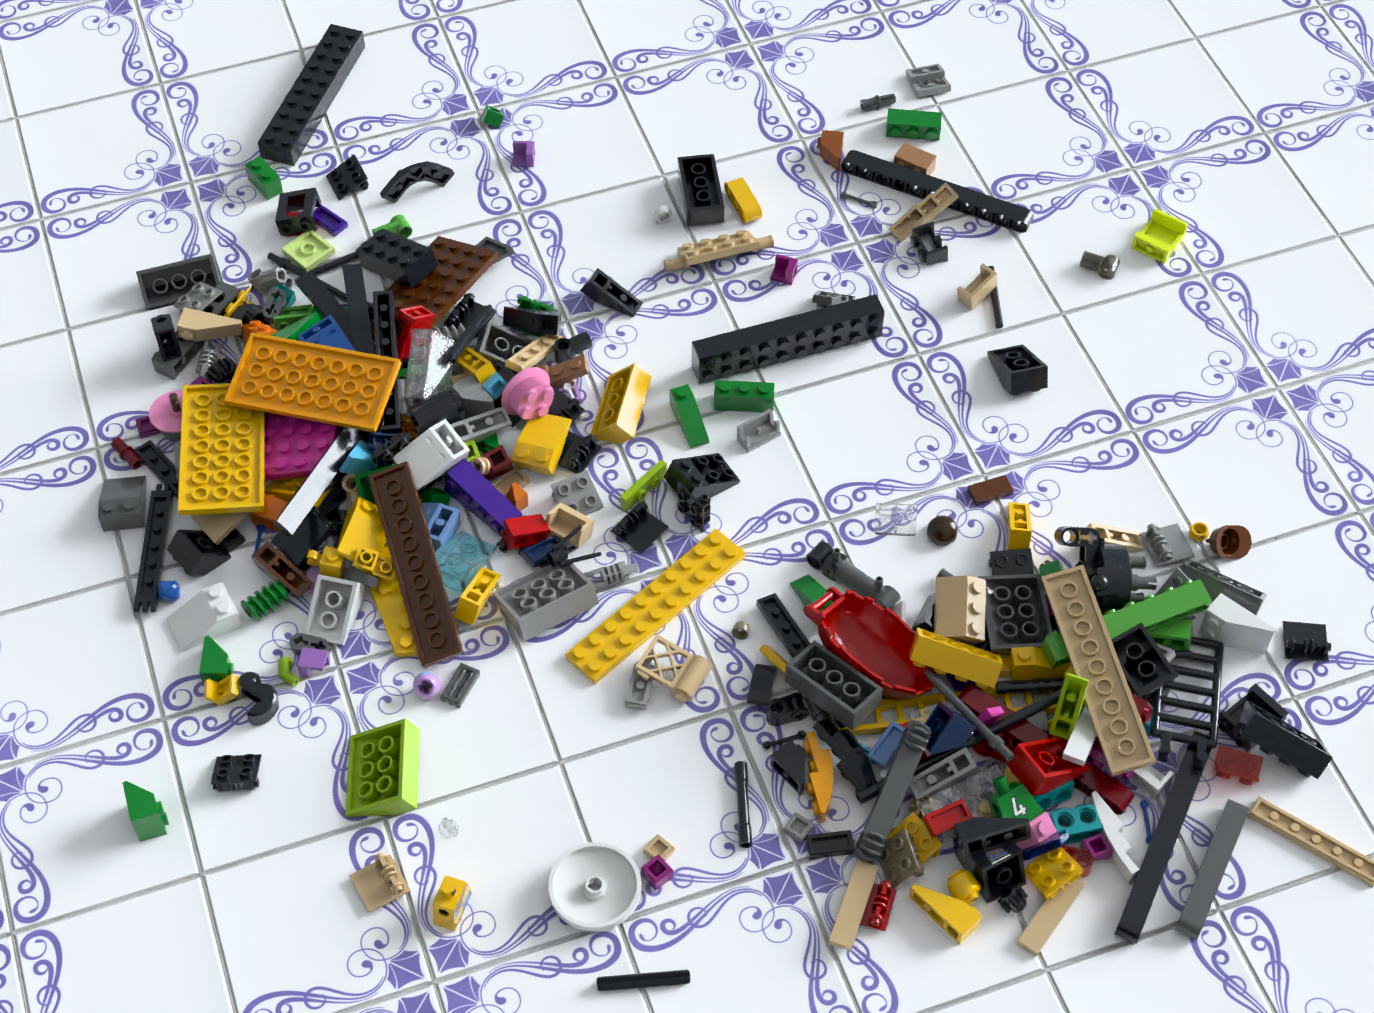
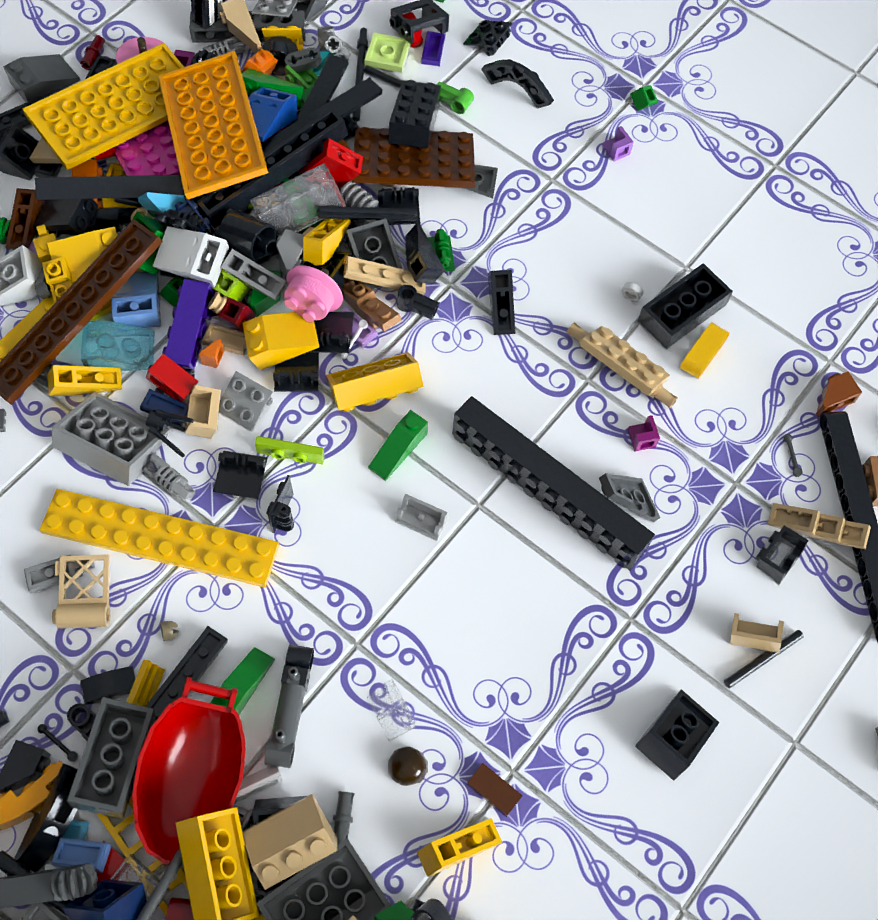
camera: 55 degrees right, 10 degrees up
medium azure tile [482,371,507,400] -> none
black slope [664,453,741,499] -> none
green brick [714,380,775,413] -> none
black hinge [988,548,1034,576] -> none

